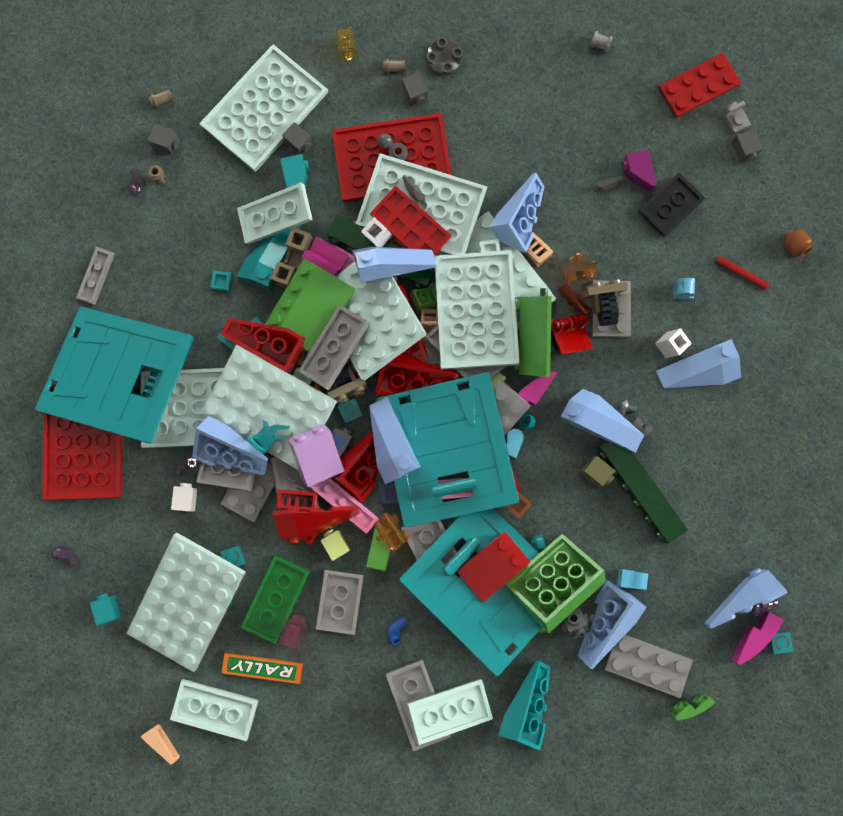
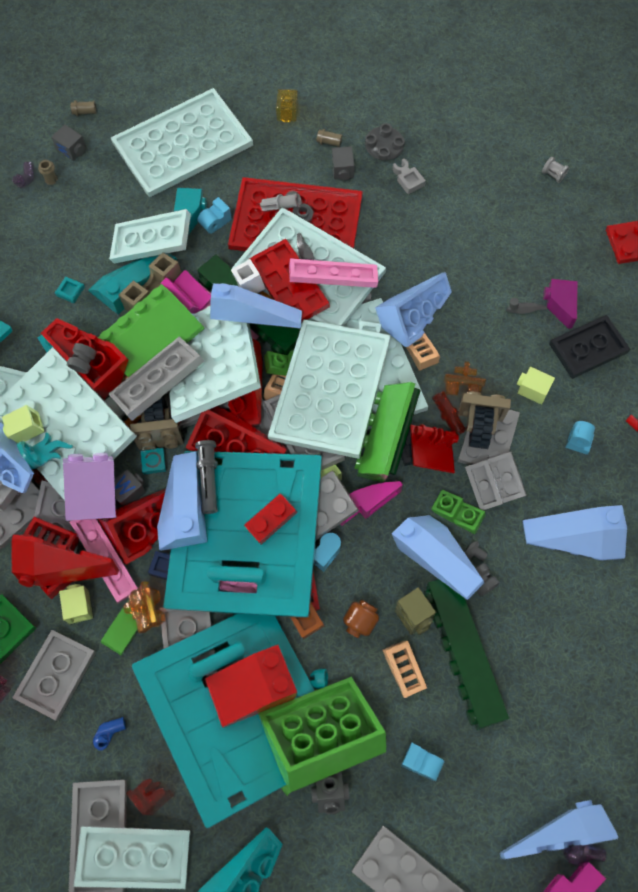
camera: 15 degrees right, 15 degrees down
dark grey brick [282,122,313,154] -> none
teal hinge [519,413,536,430] -> none
light blue wedge [578,580,647,669] -> none
white brick [655,328,691,358] -> none
none -> yellowish green brick [2,405,44,443]
none -> dark grey wheel [66,343,97,374]
none -> clear red hinge [126,779,174,816]
none -> dark grey pin [195,440,218,514]
none -> medium azure leg [198,197,232,234]
none -> red plate [244,493,297,545]
none -> light grey axle [260,193,301,212]
none -> bright pink plate [289,259,378,288]
none -> dark orange head [343,600,379,638]
none -> light nougat slope [383,640,427,698]
none -> light grey plate [393,159,426,194]
none -> bright green slope [431,490,485,534]
none -> light grey slope [465,451,527,510]
none -> yellowish green brick [517,367,555,405]

